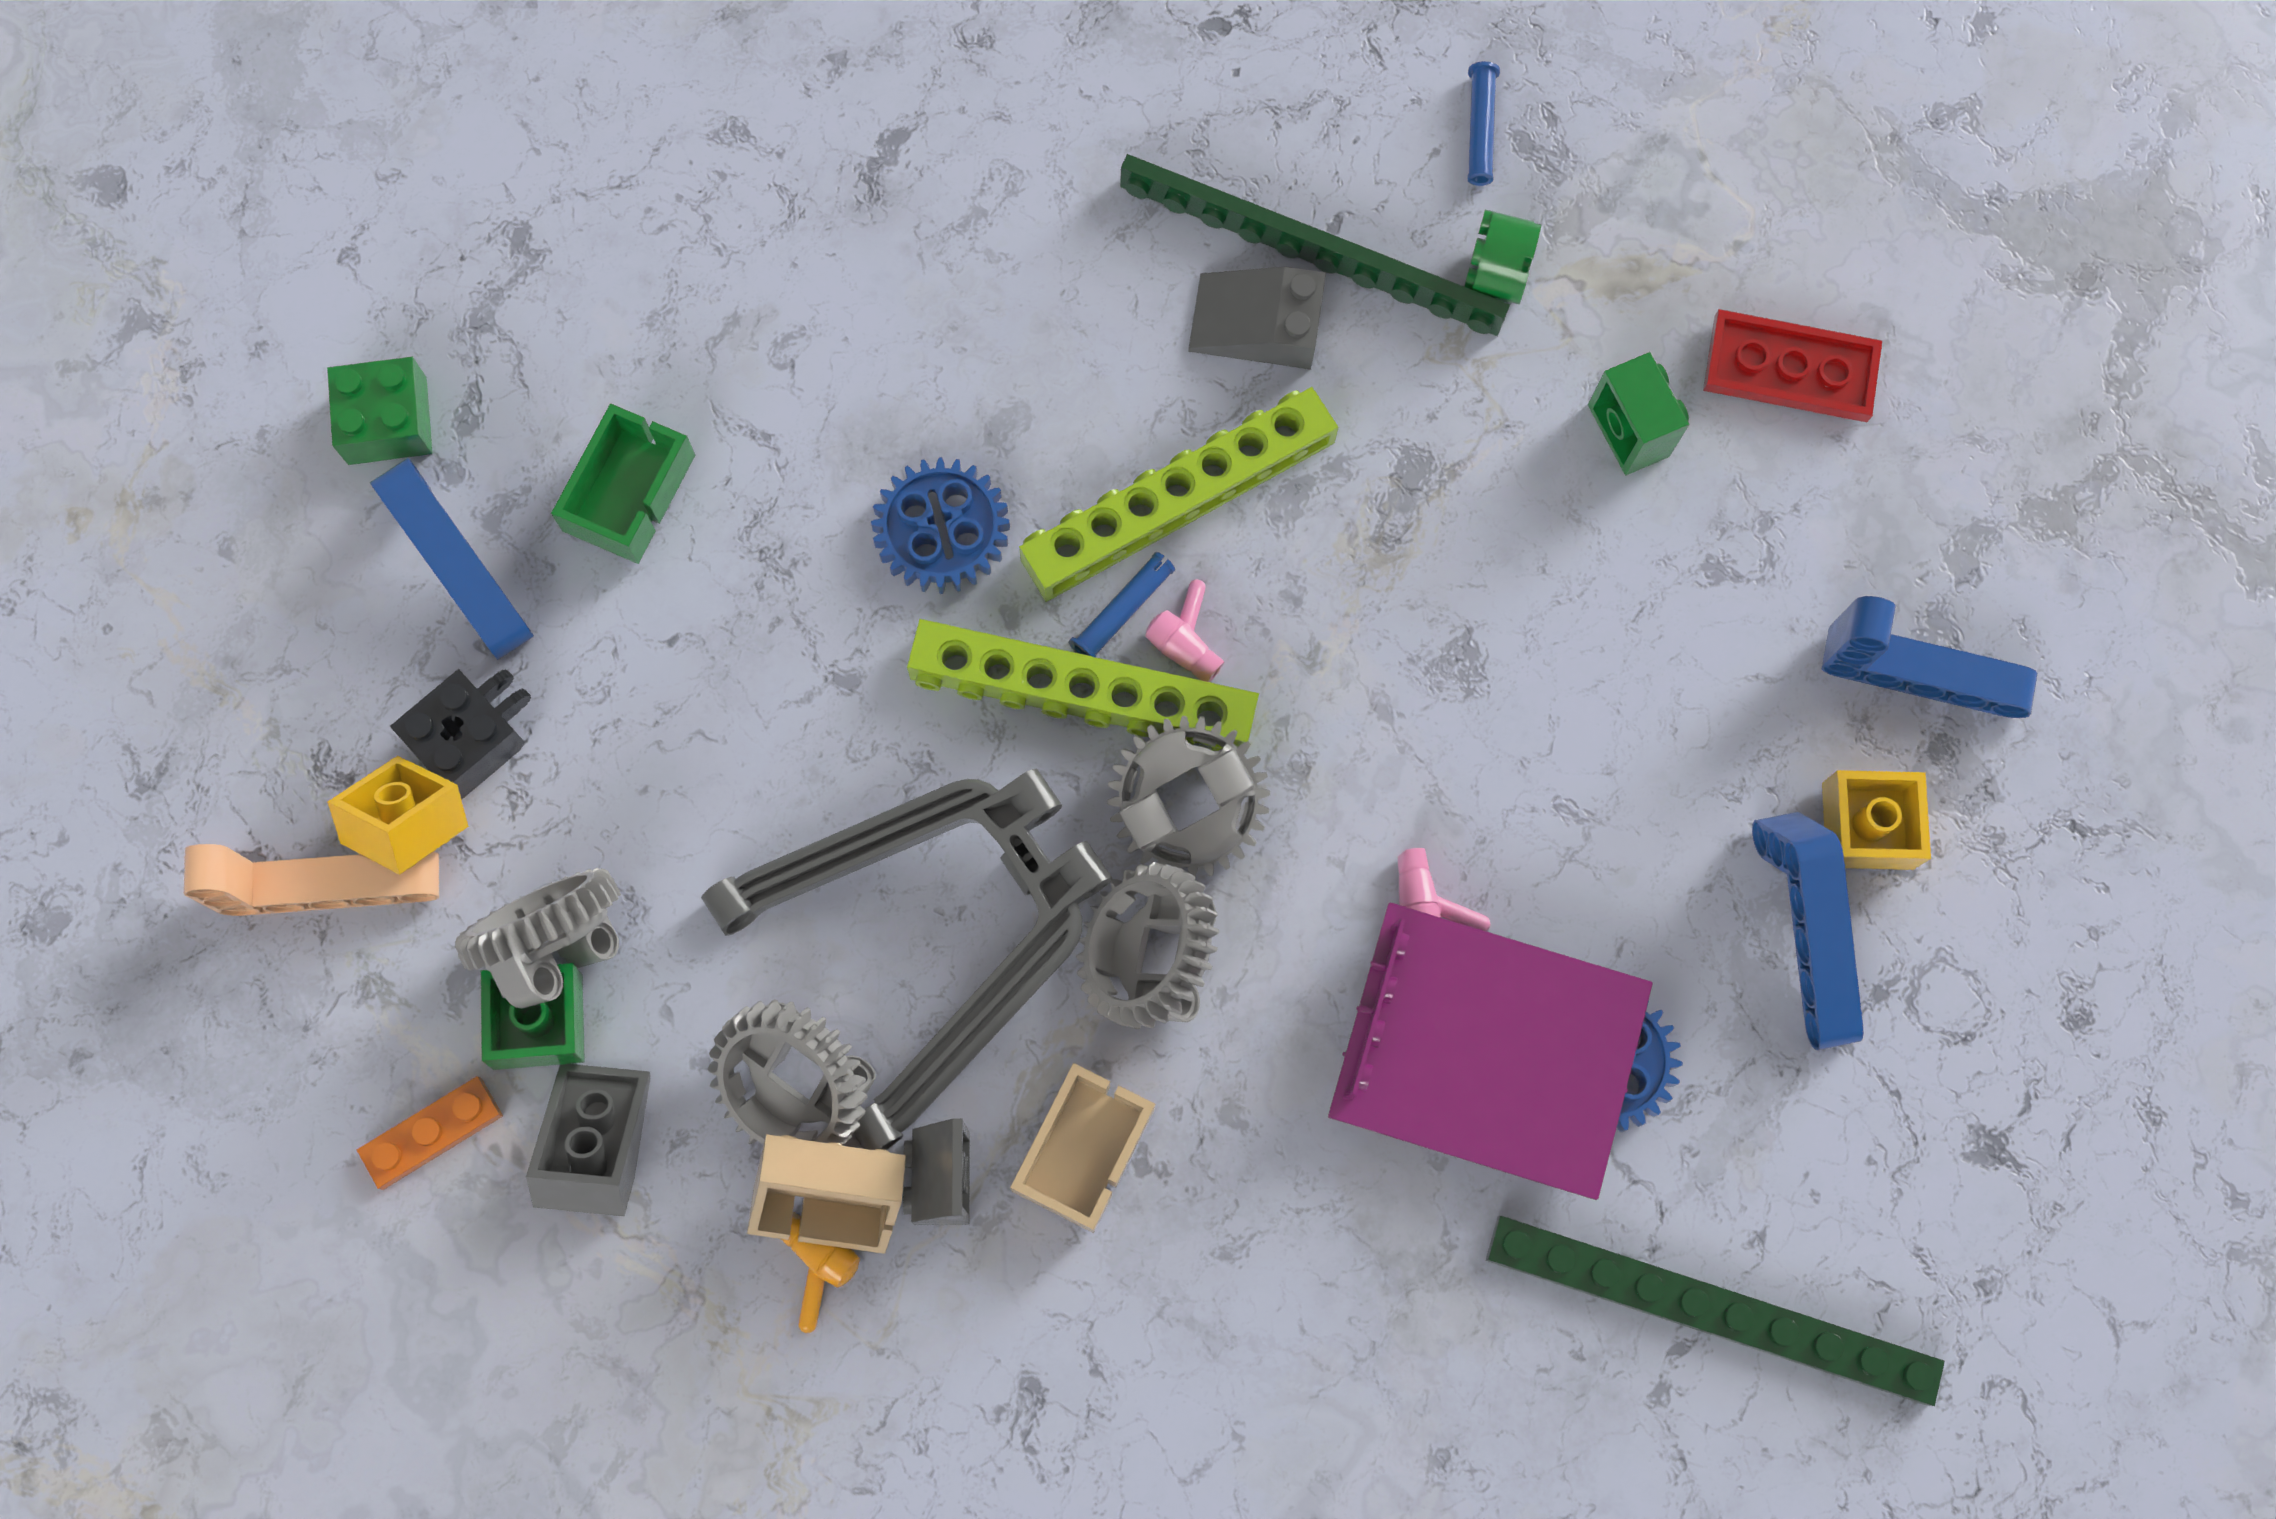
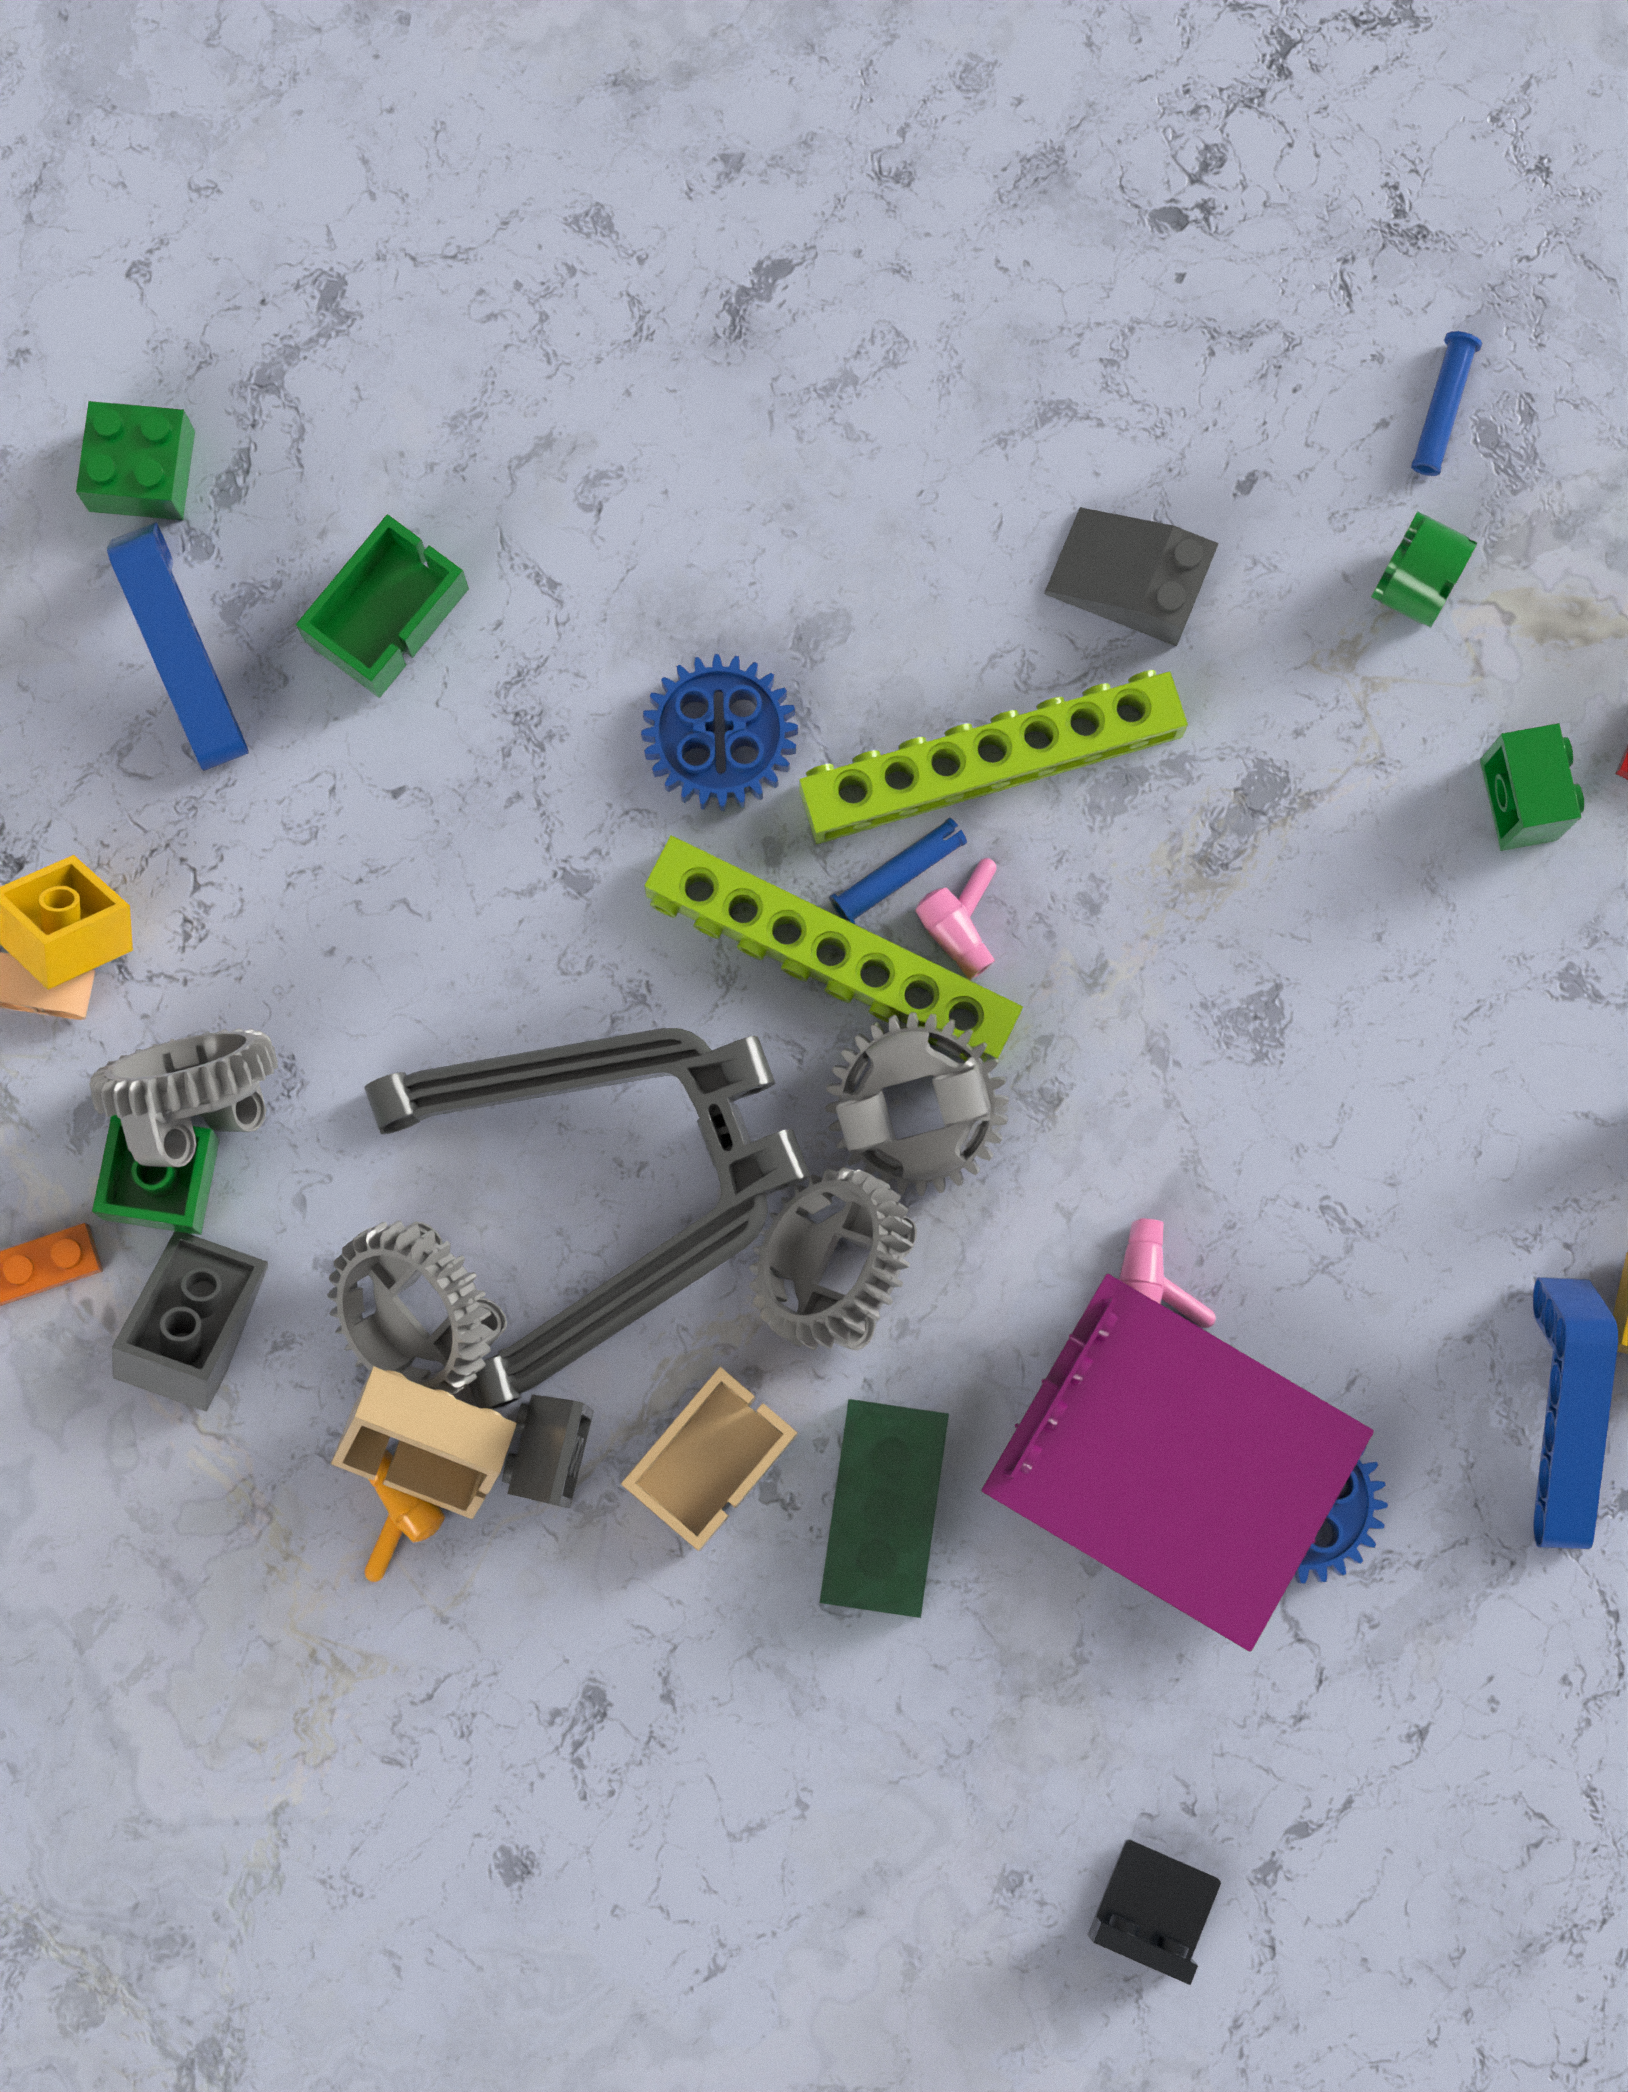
camera: 15 degrees right, 5 degrees up
black hinge [390,669,531,800] -> none
dark green plate [1120,154,1510,337] -> none
dark green plate [1485,1215,1945,1406] -> none
none -> clear green brick [819,1399,949,1618]
none -> black bracket [1088,1839,1221,1985]

